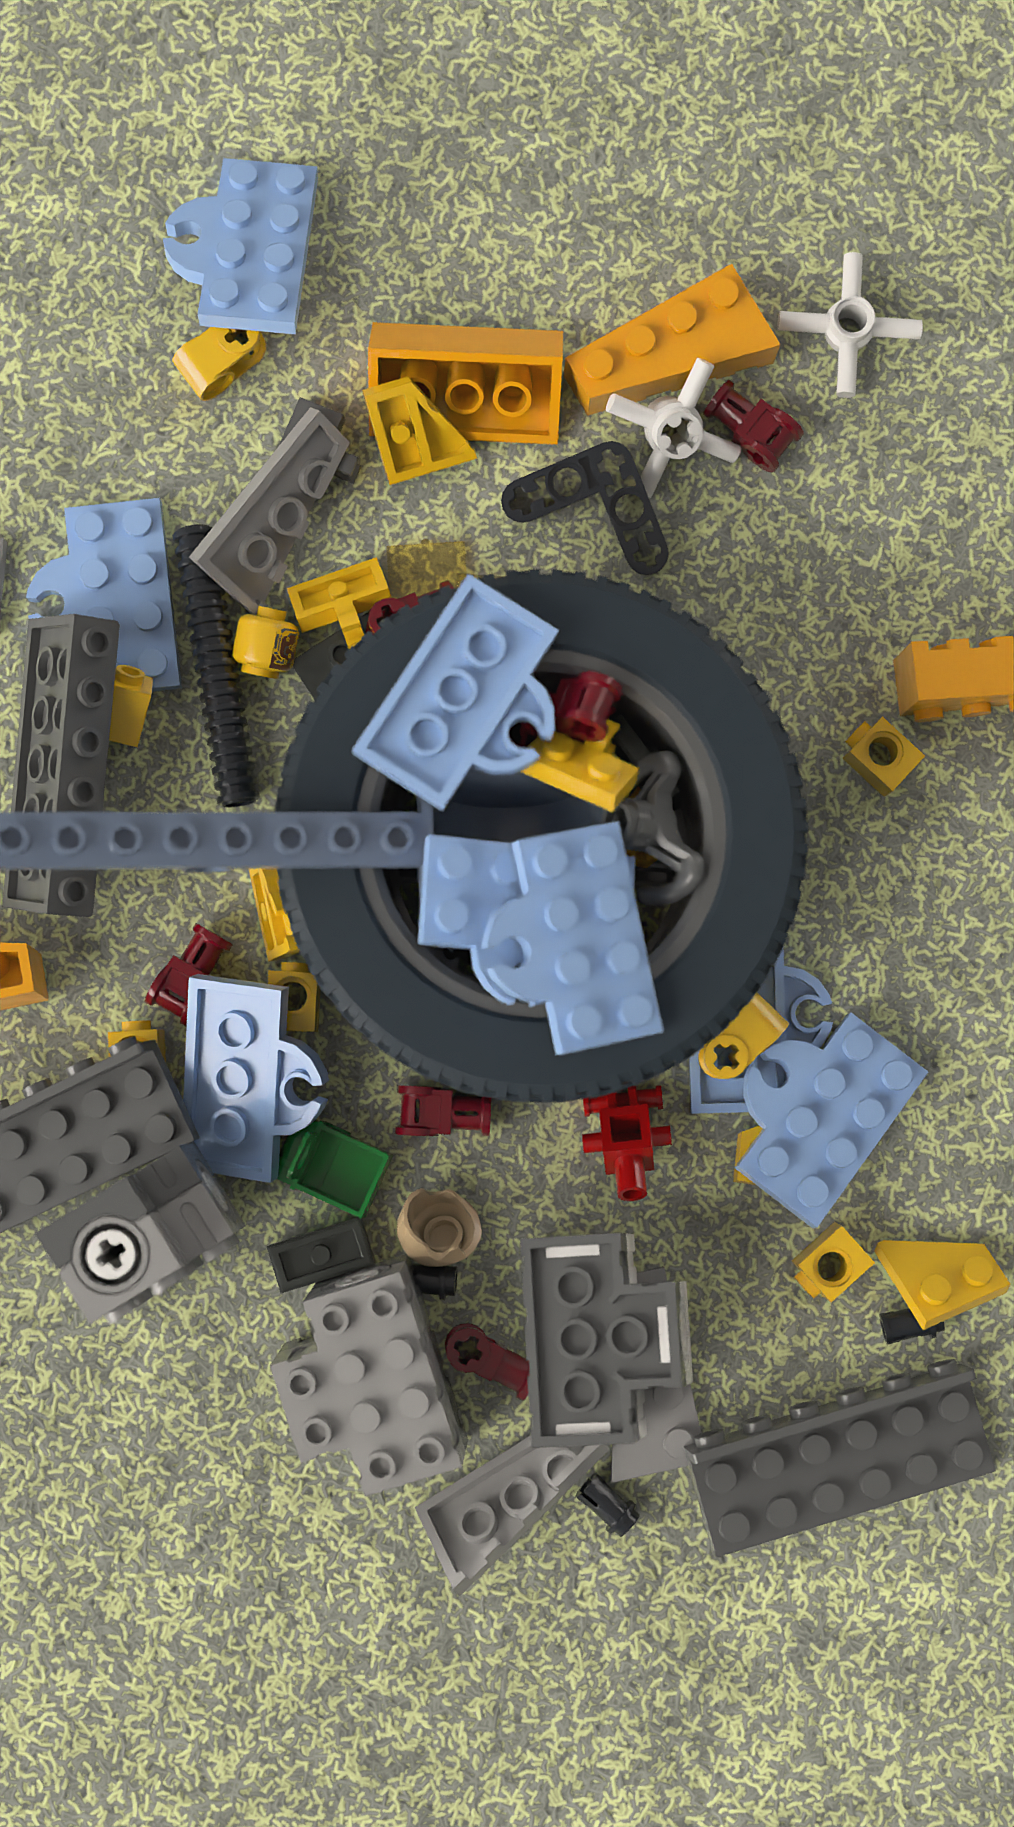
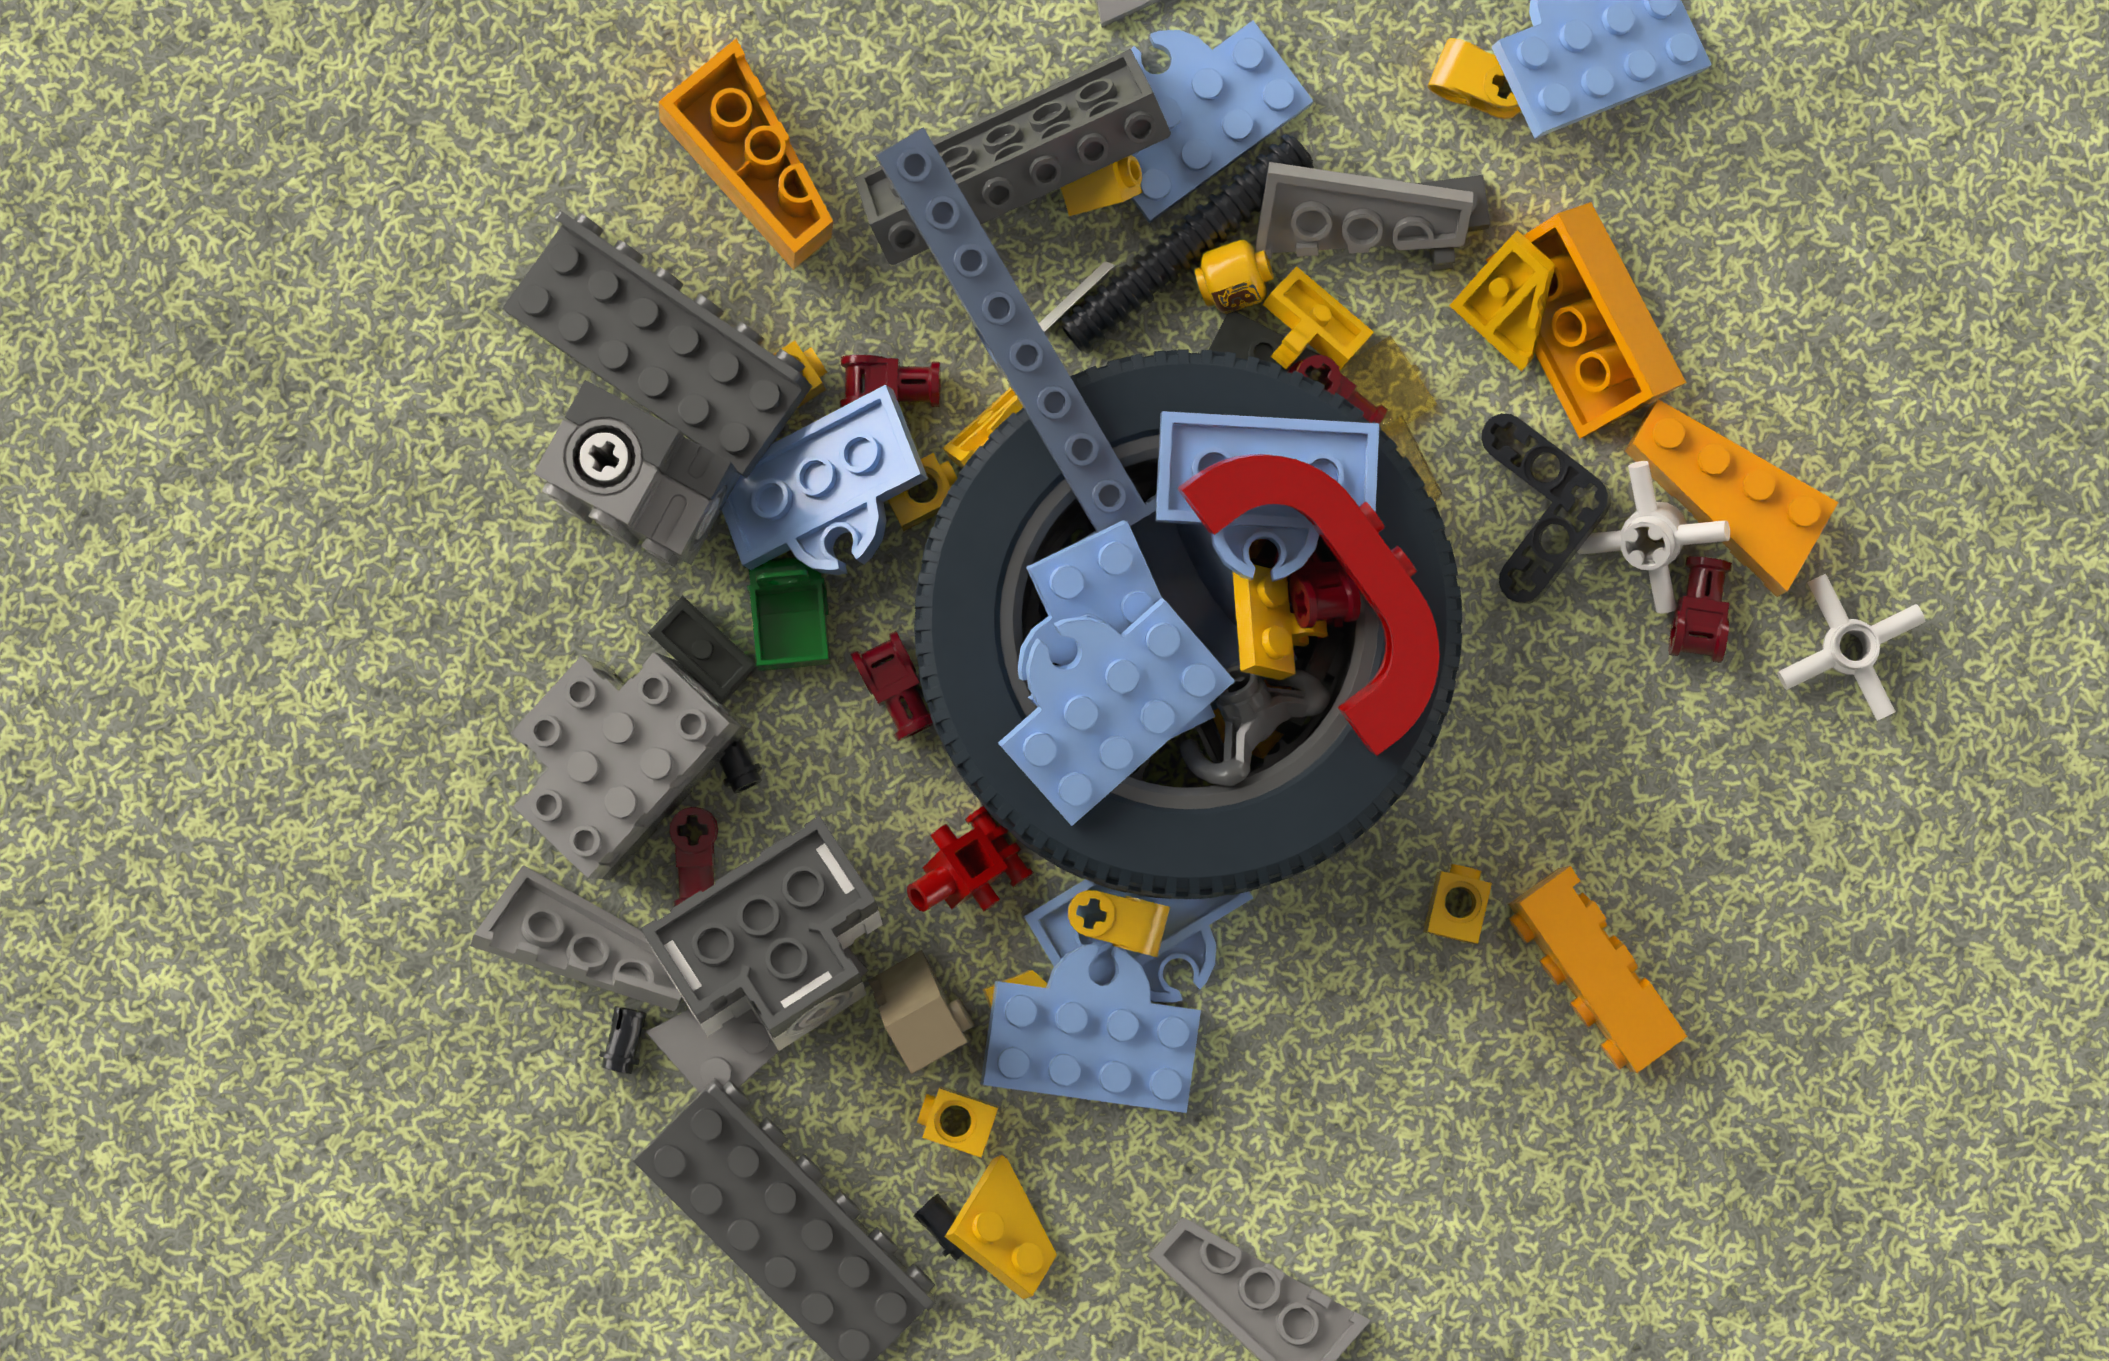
camera: 70 degrees right, 0 degrees up
tan hair [397,1188,482,1267] -> none
none -> dark tan wedge [868,950,975,1074]
none -> white sticker [1039,261,1115,332]
none -> red arch [1177,454,1440,756]

